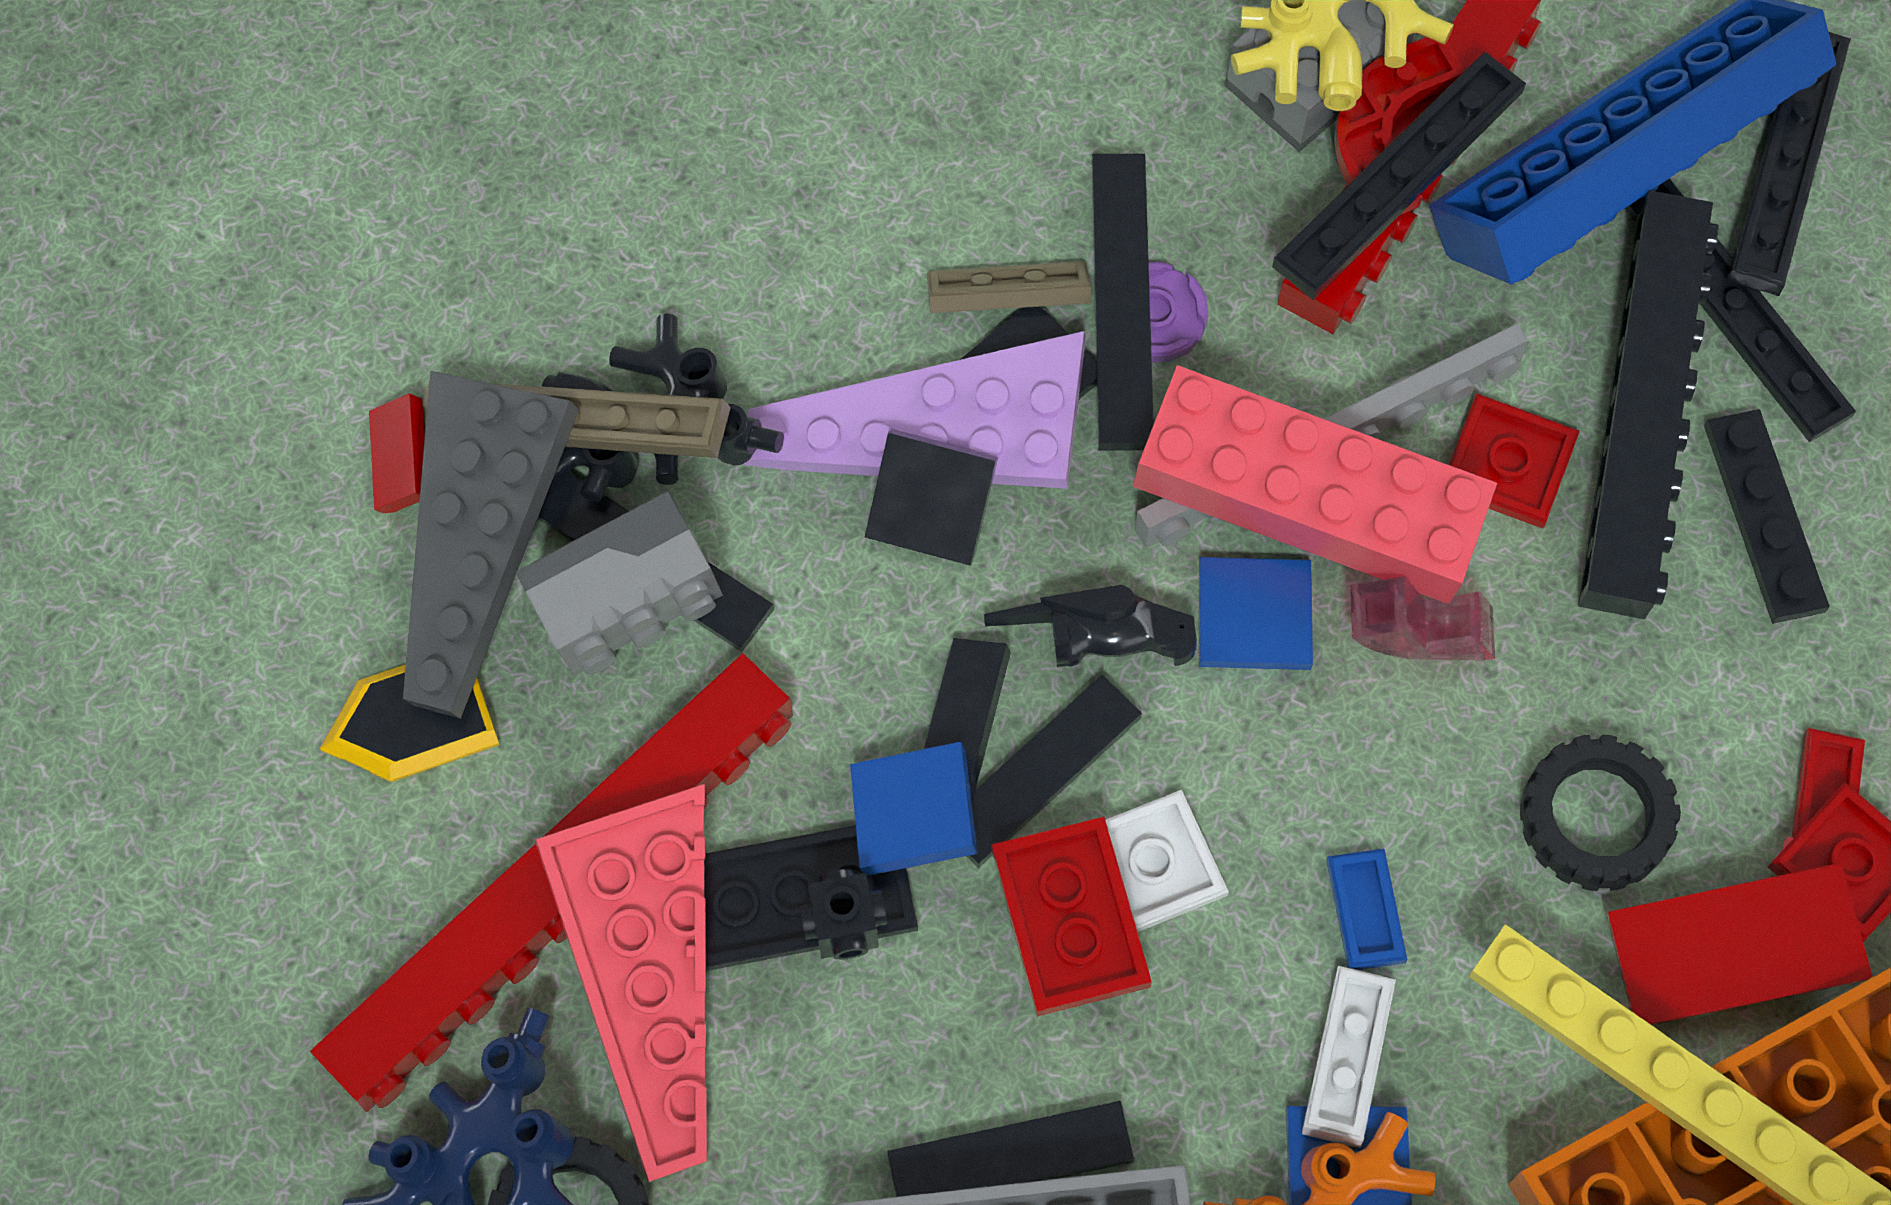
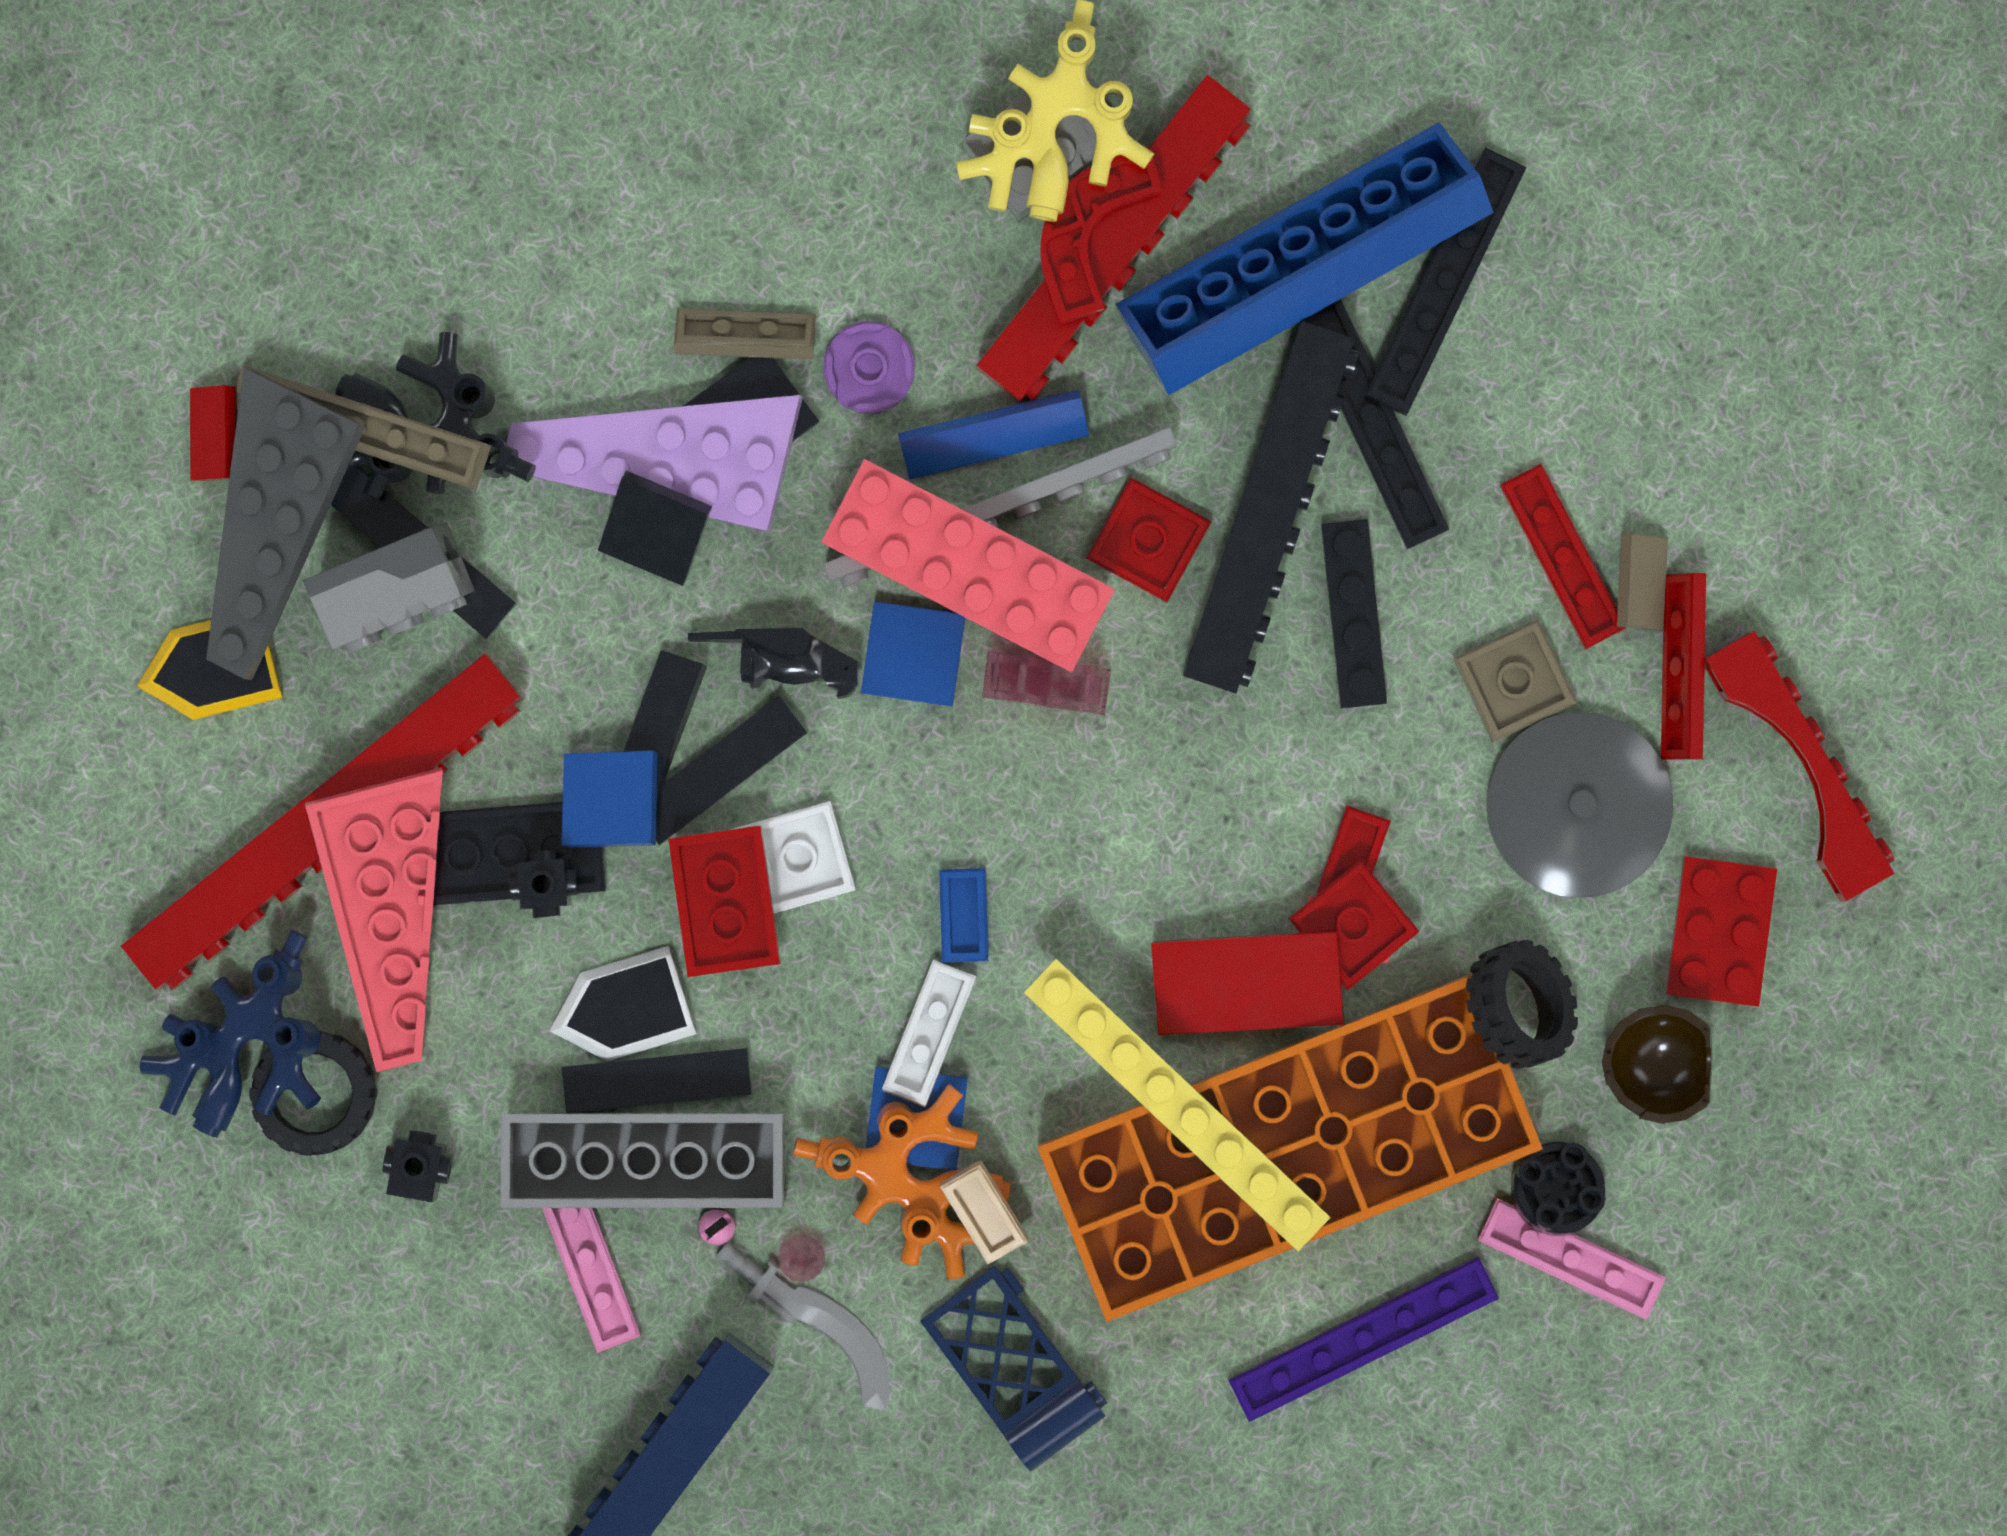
camera: 10 degrees right, 20 degrees up
black tile [1092,154,1154,451] -> none
black tile [1272,52,1526,300] -> none
black tyre [1520,734,1681,891] -> none
none -> black tile [550,946,696,1062]
none -> blue tile [898,389,1089,480]

